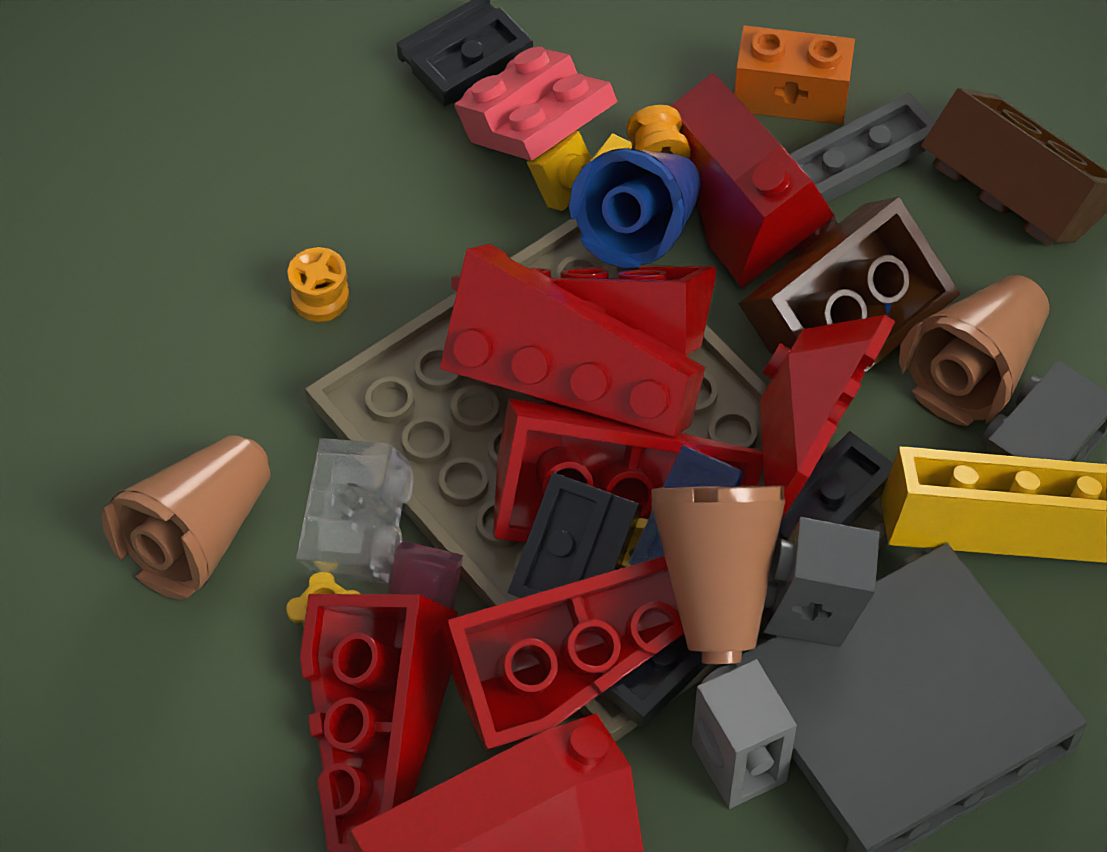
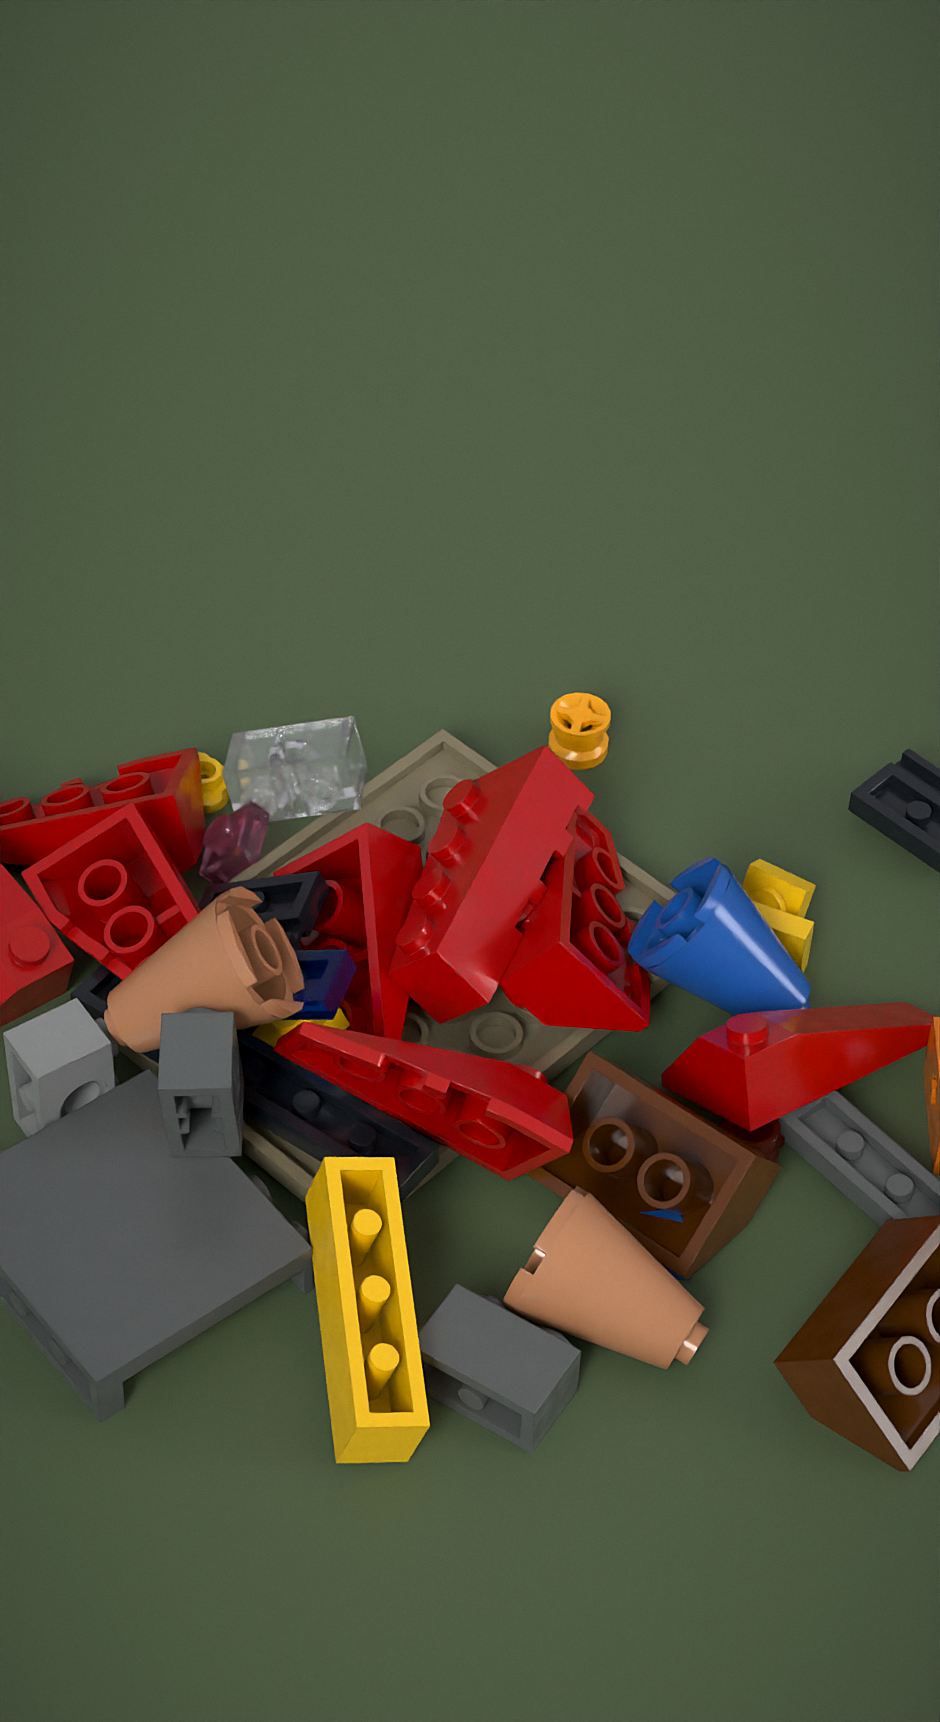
camera: 80 degrees right, 10 degrees down
nougat cone [101,435,271,600] -> none
coral plate [454,47,618,161] -> none
light orange wheel [626,105,691,159] -> none

